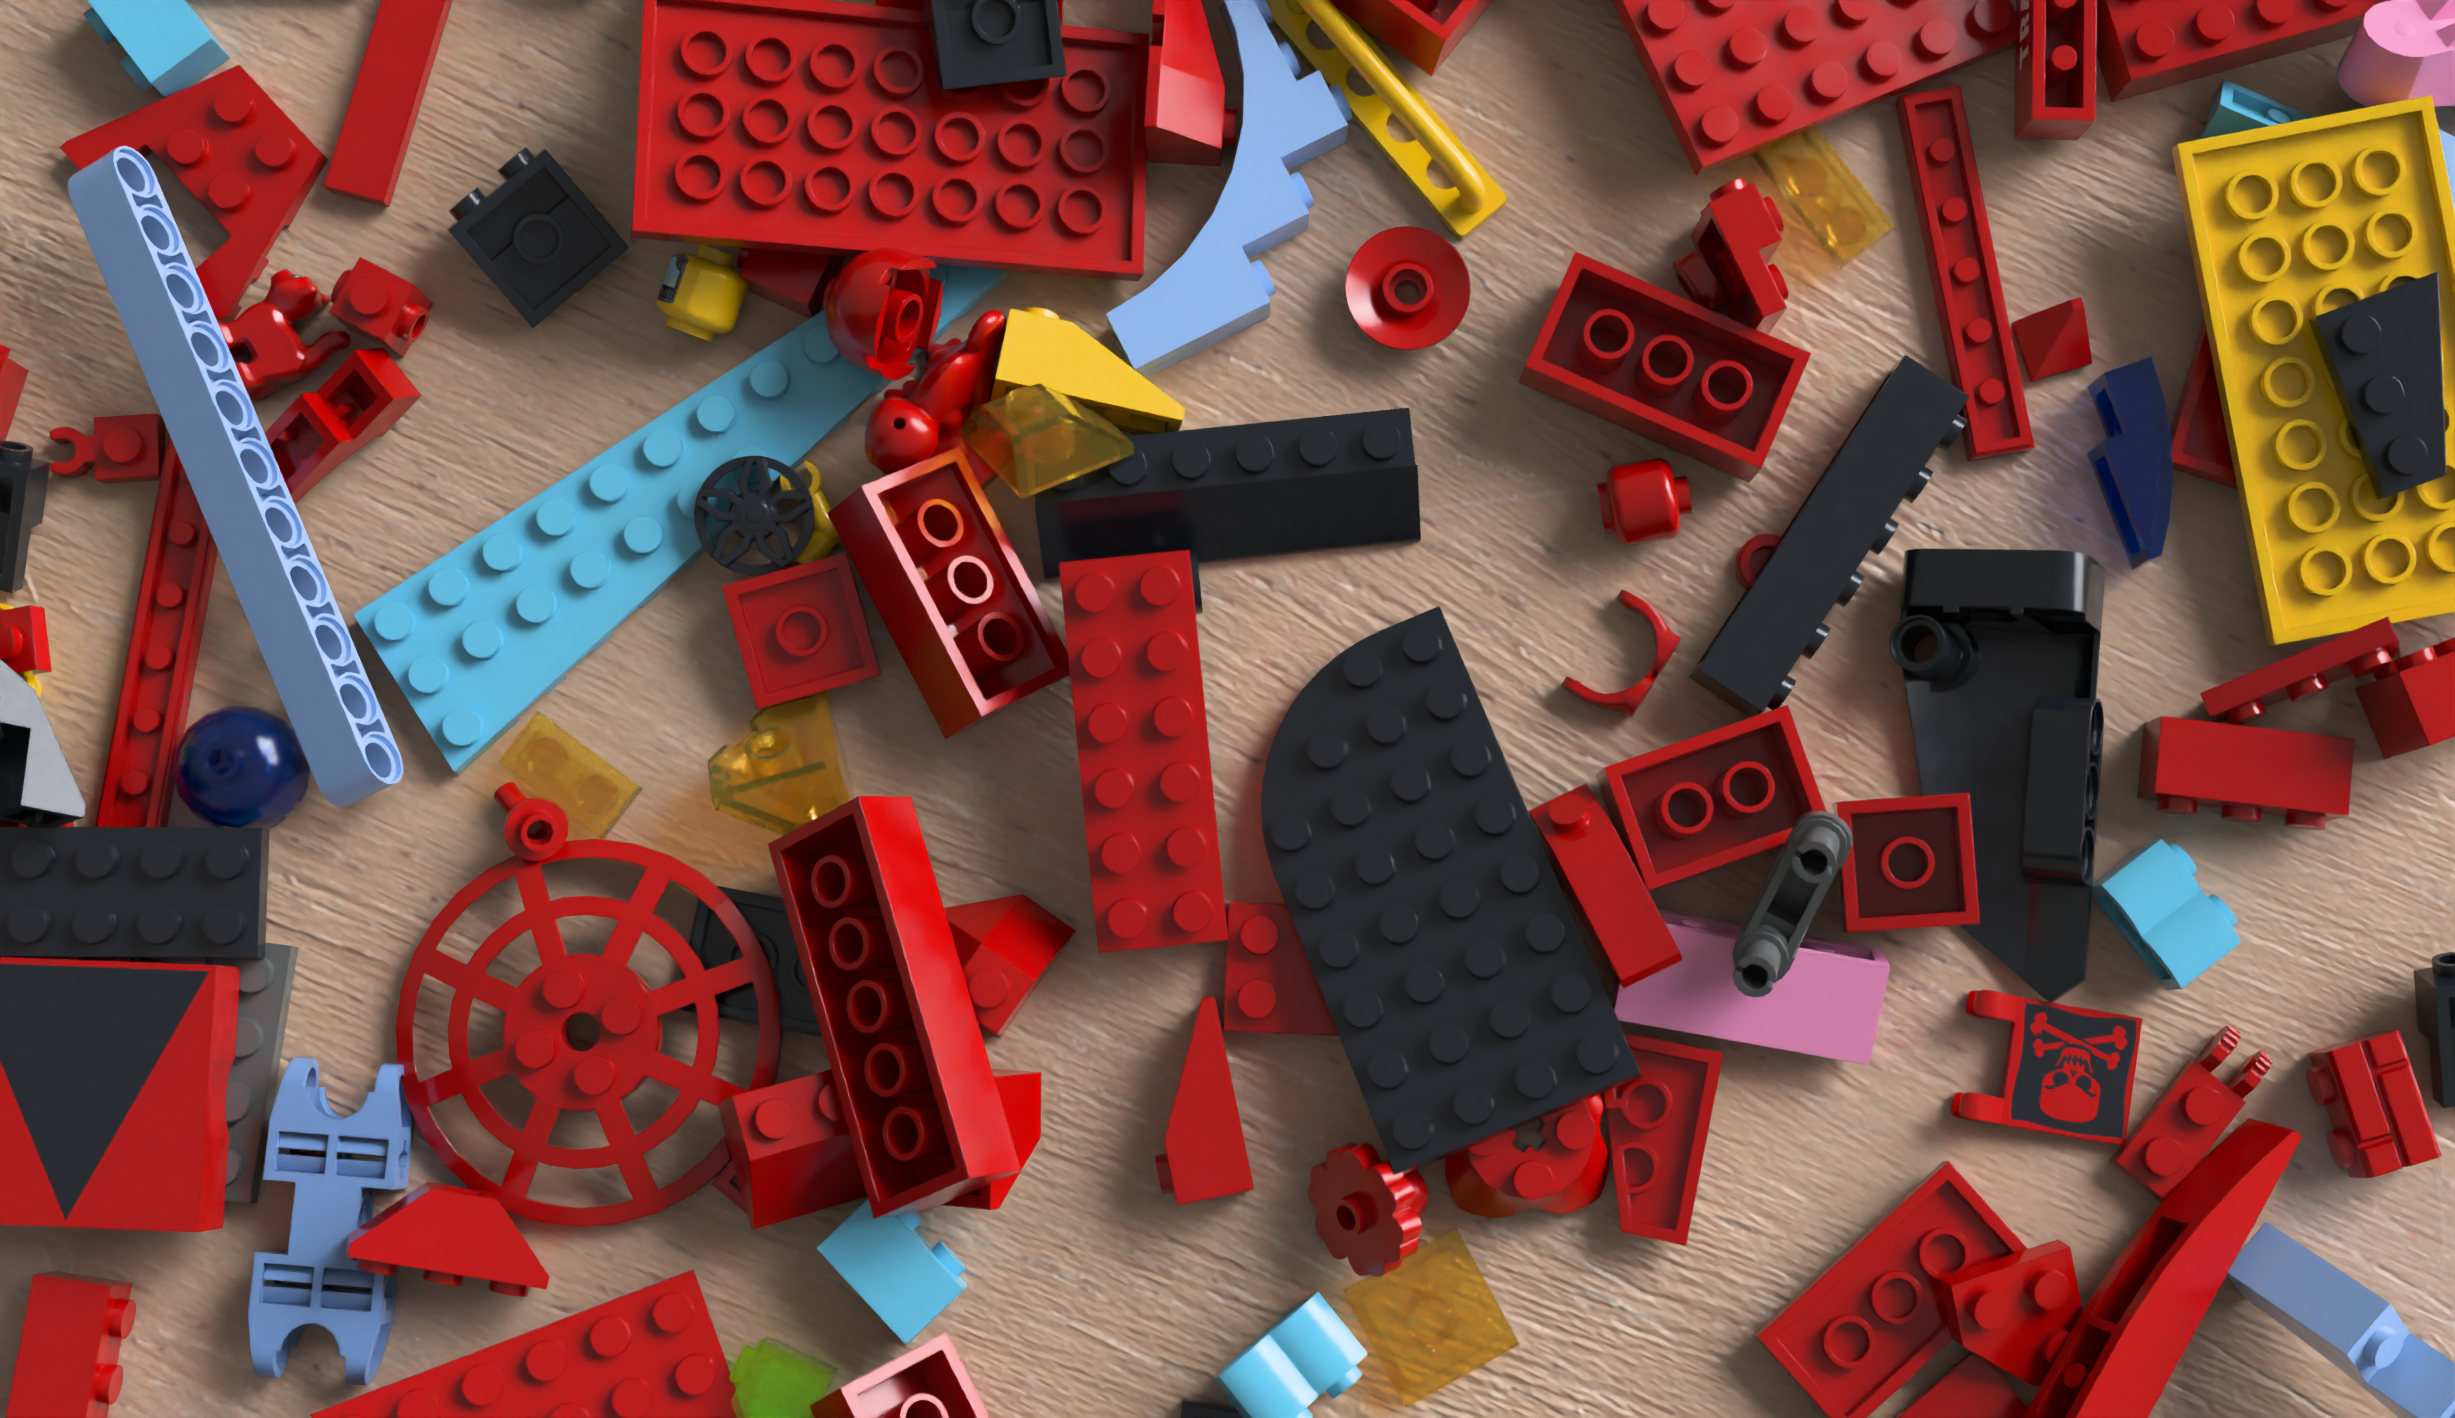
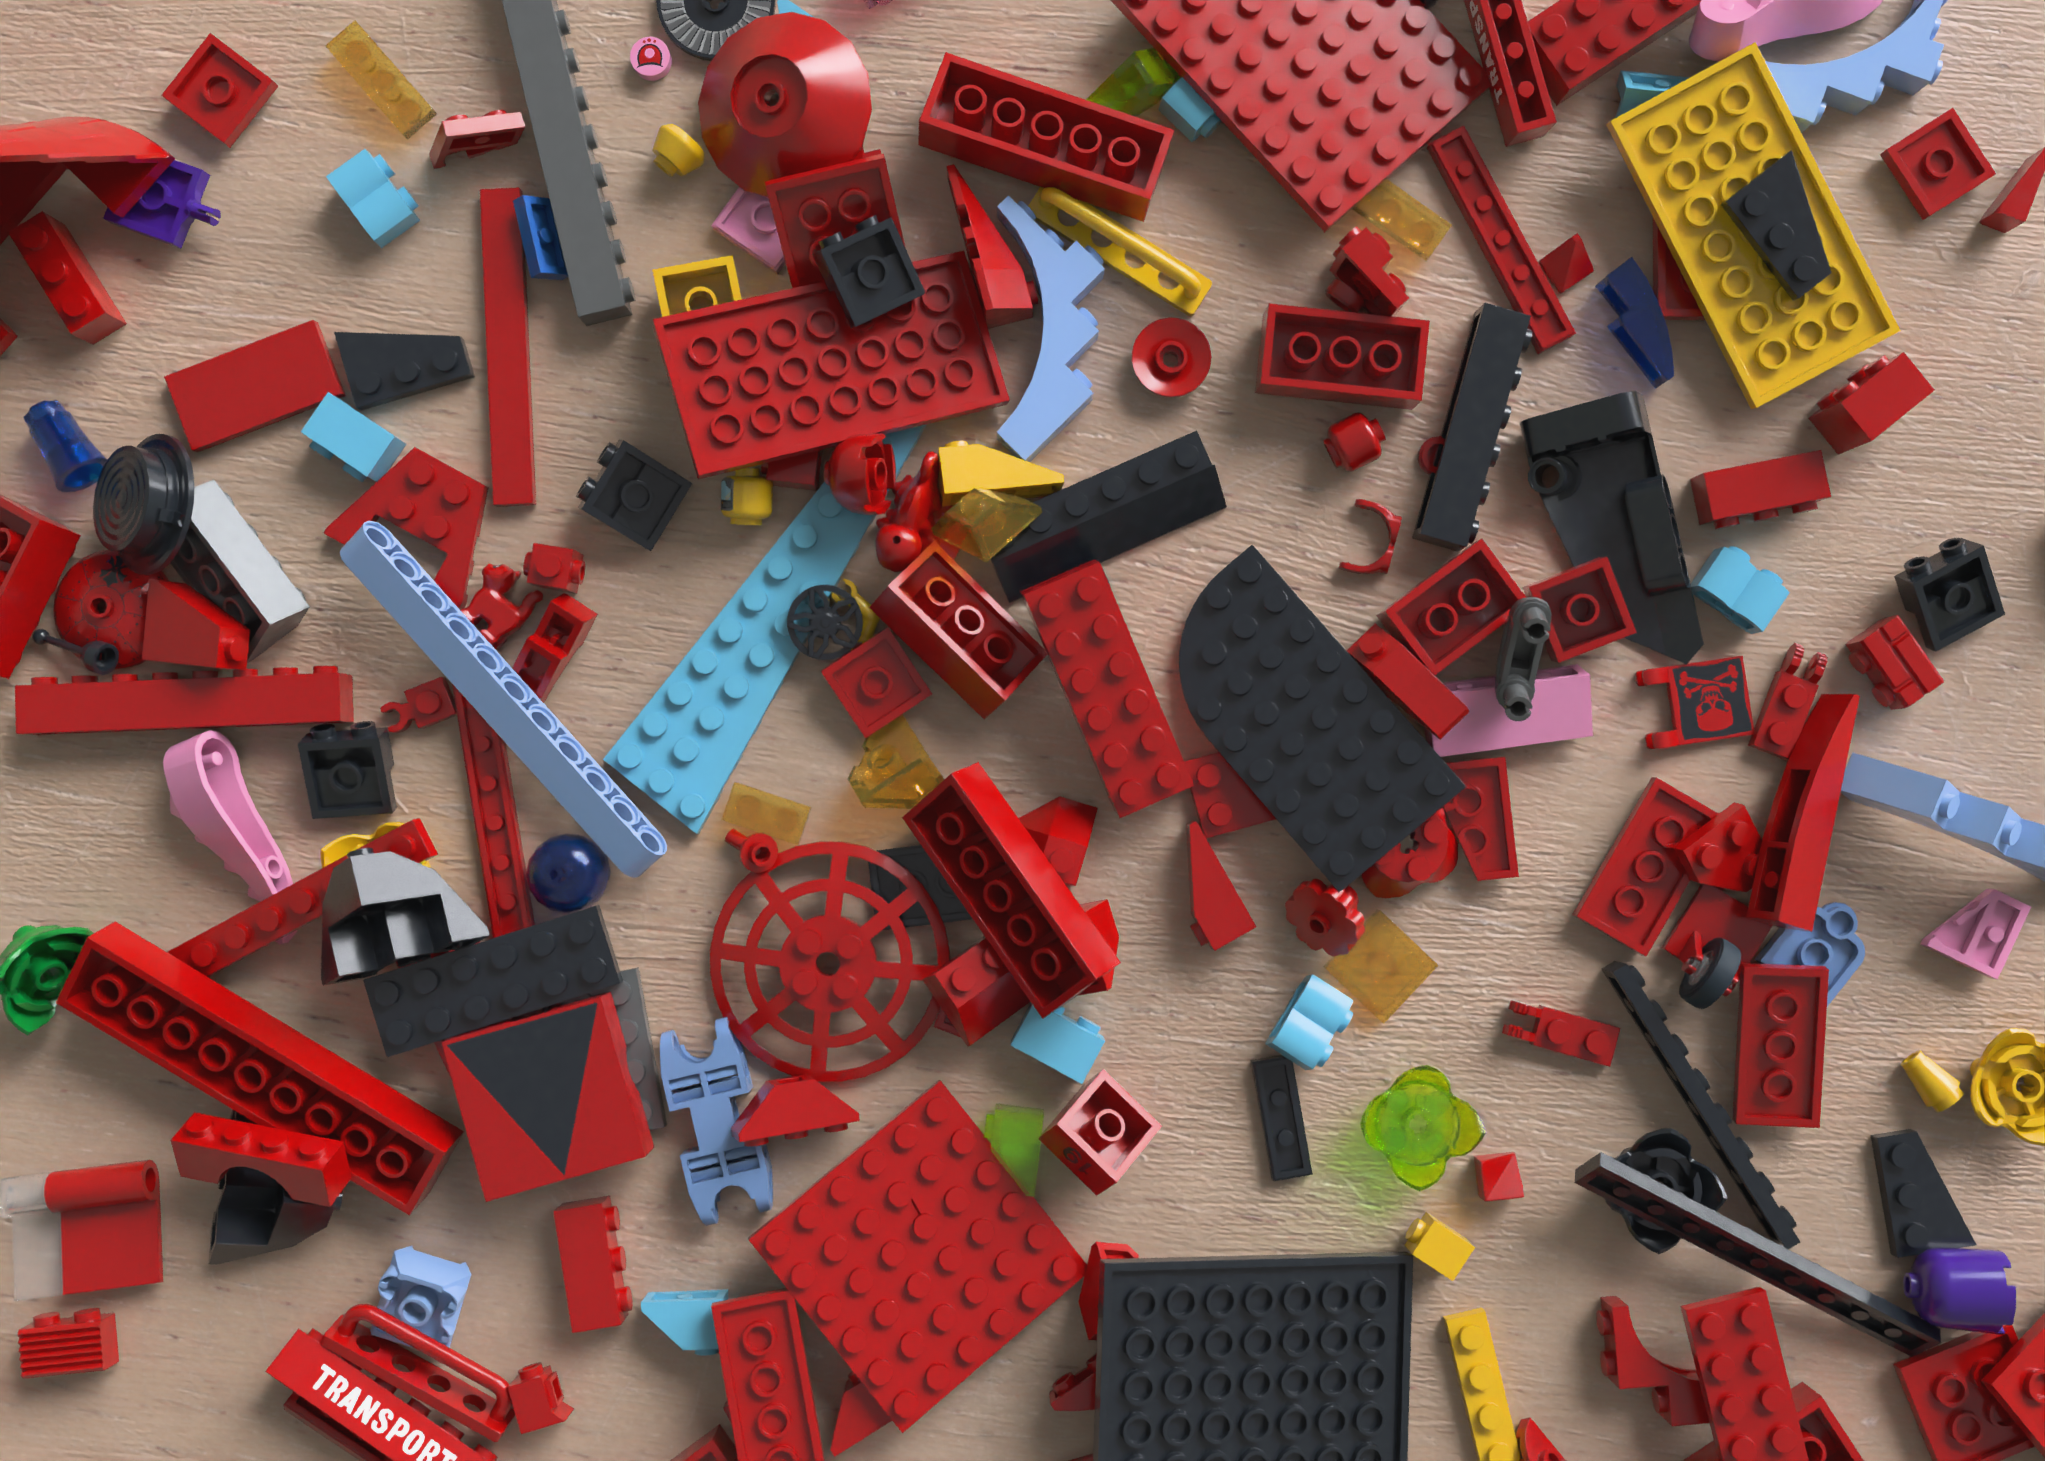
camera: 25 degrees left, 5 degrees up
red wing [2200,616,2400,725] -> none

